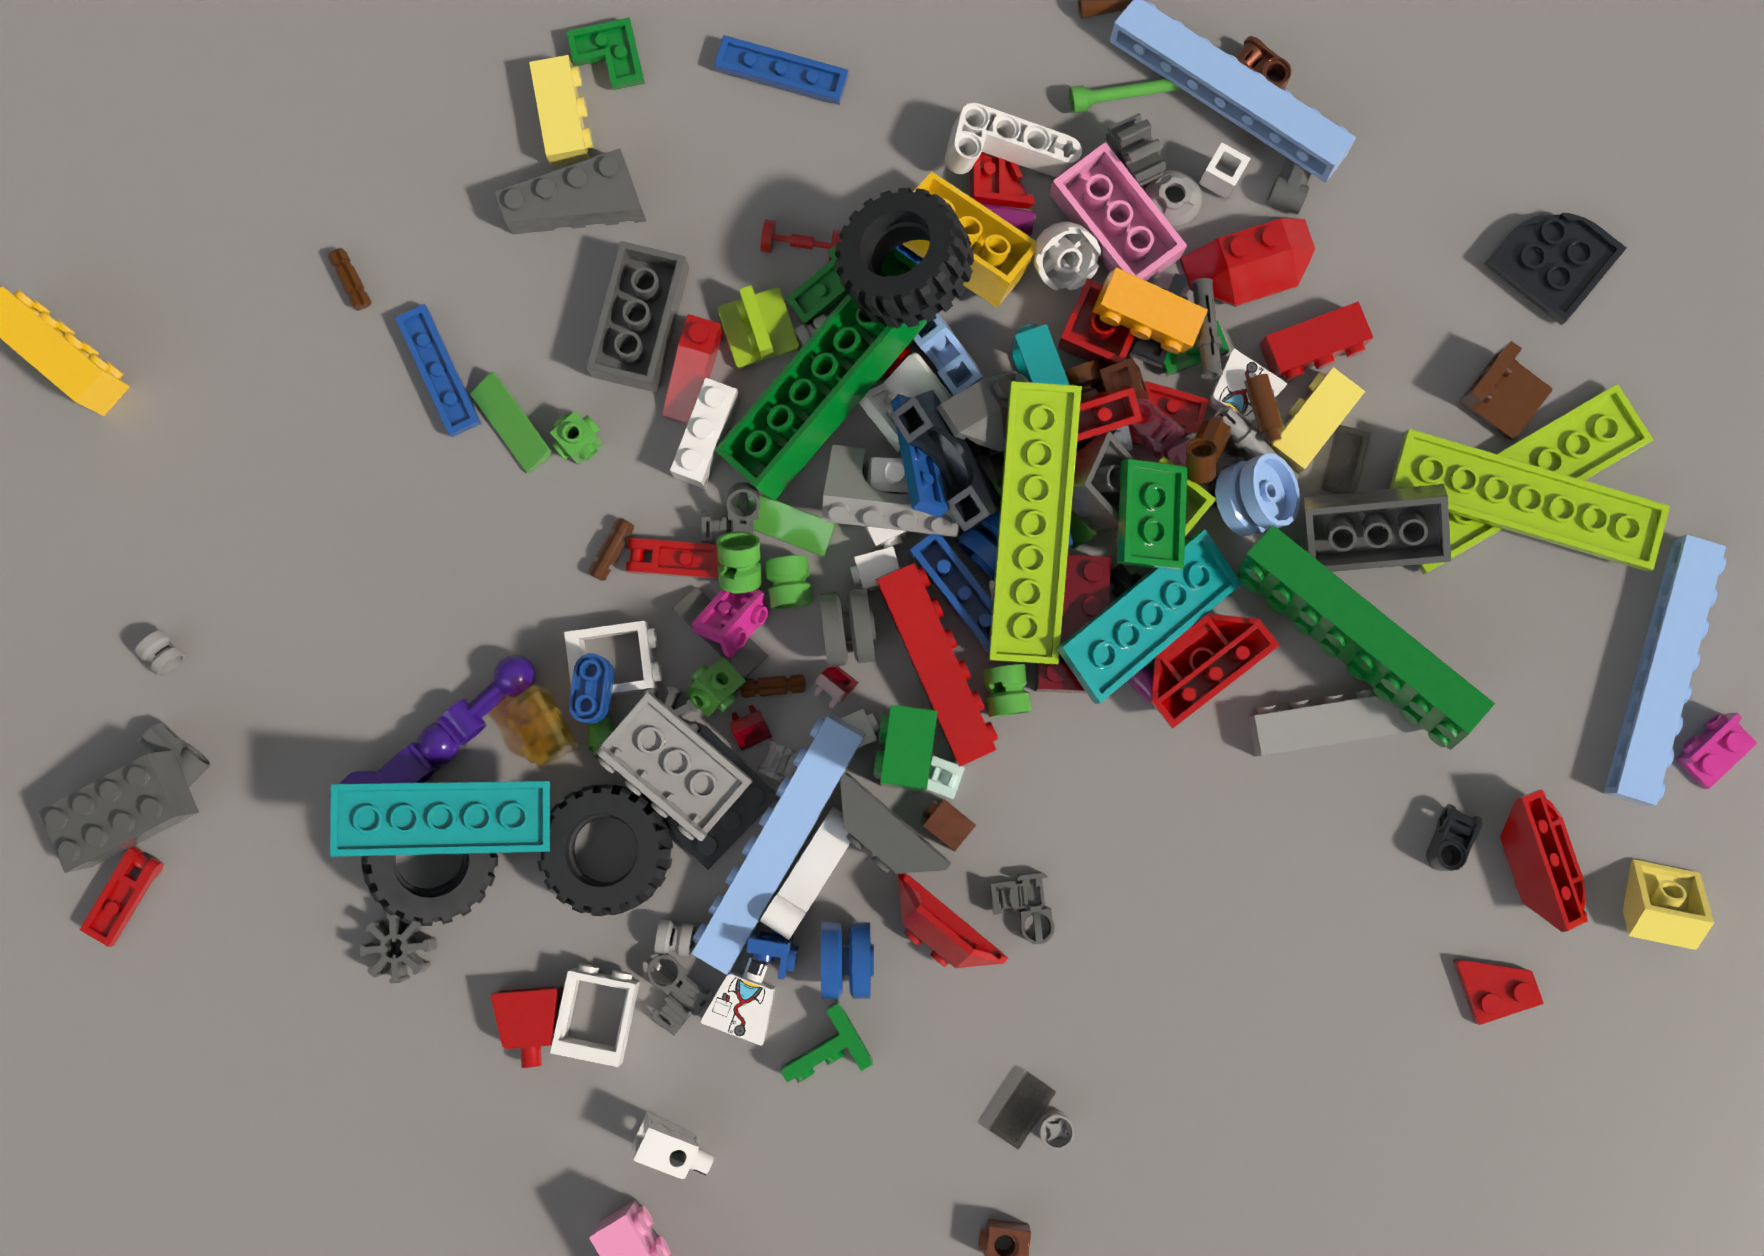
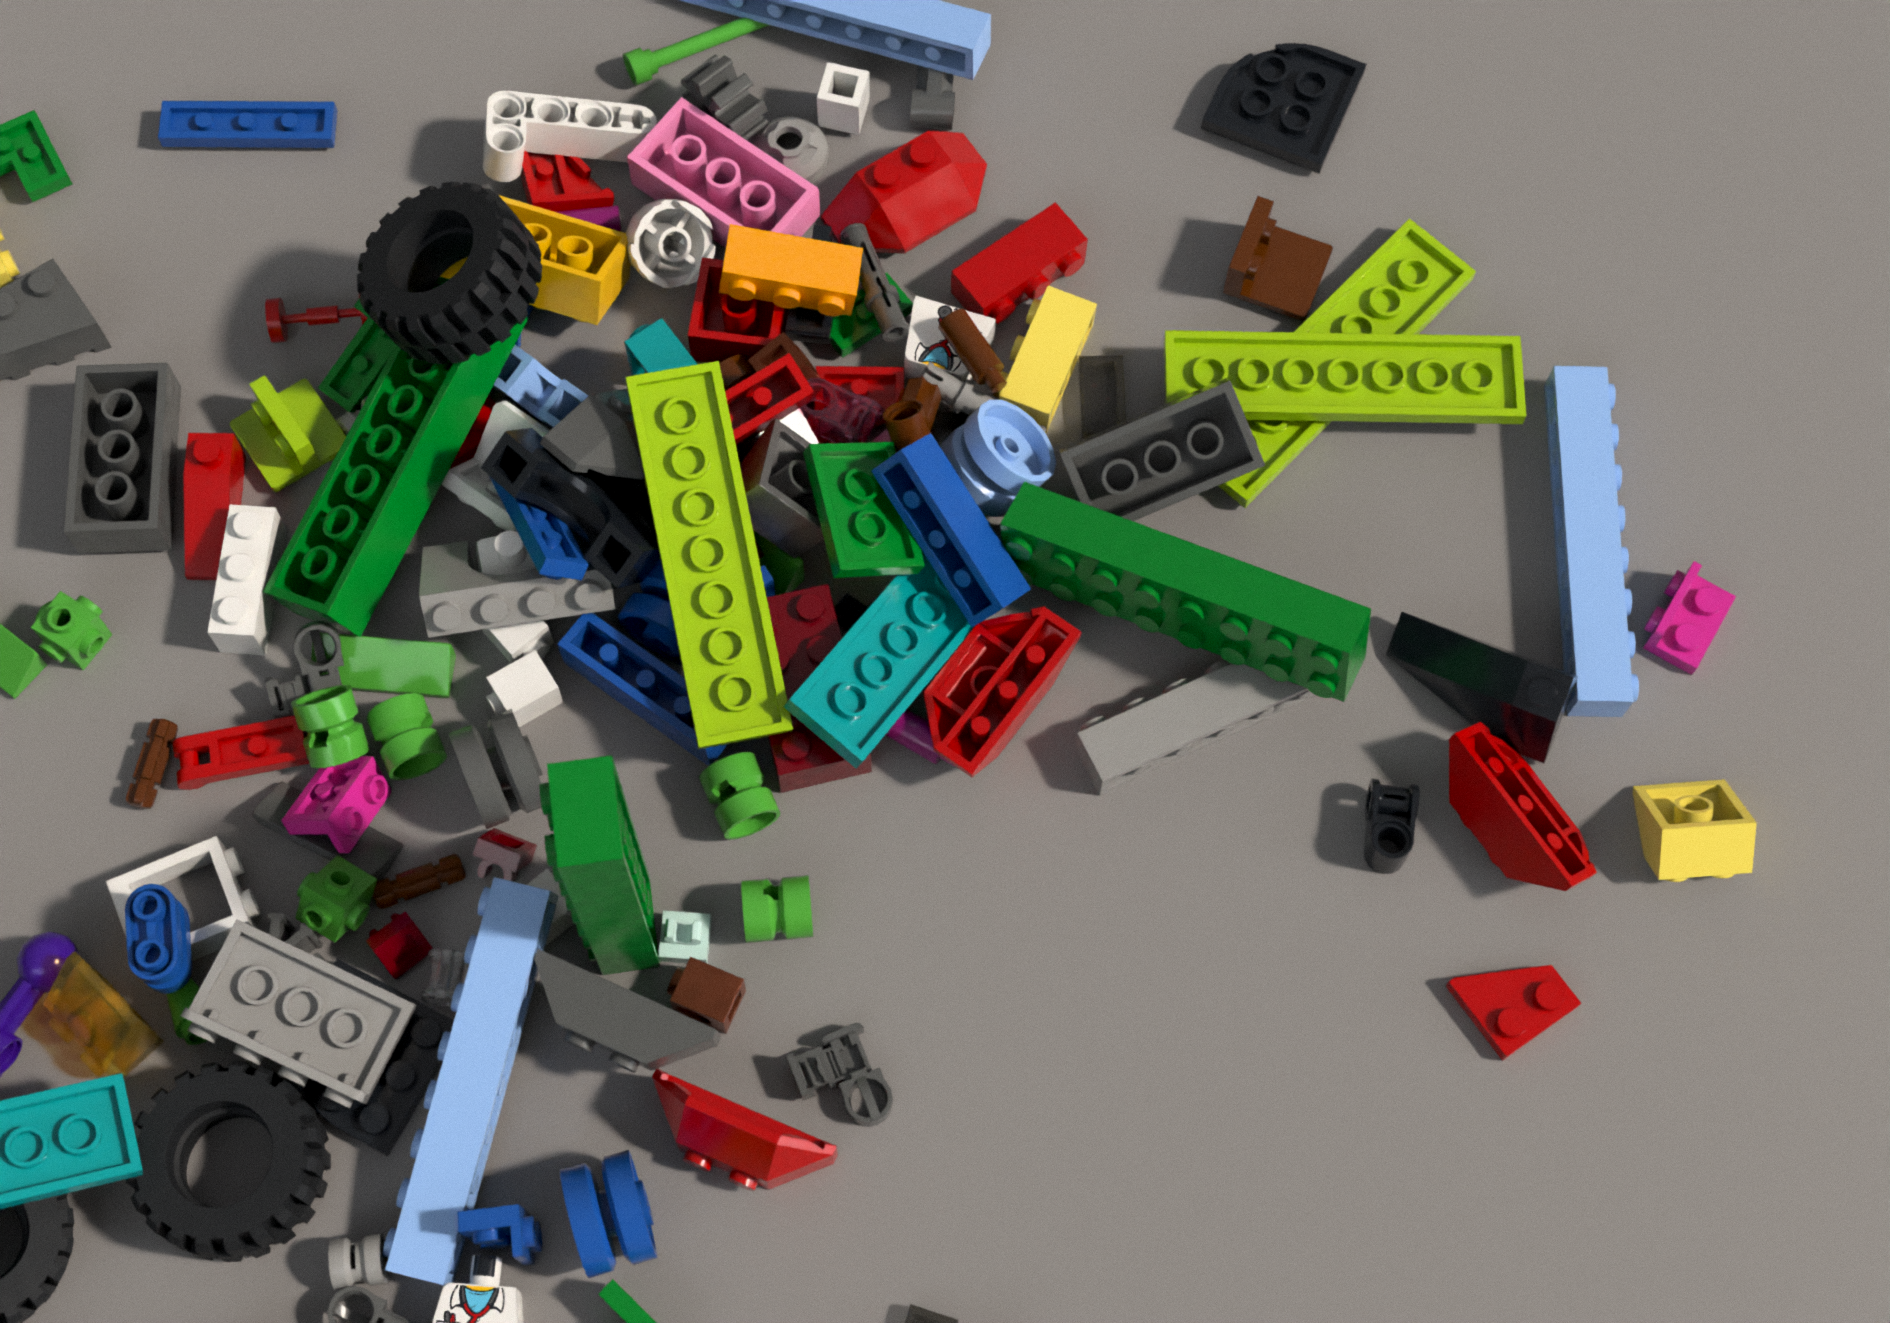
camera: 20 degrees left, 15 degrees down
white beam [760,807,851,940] -> none
red brick [875,563,998,767] -> none
none -> bright green wheel [741,875,813,943]
none -> blue brick [871,433,1031,627]
none -> black wedge [1386,612,1578,763]

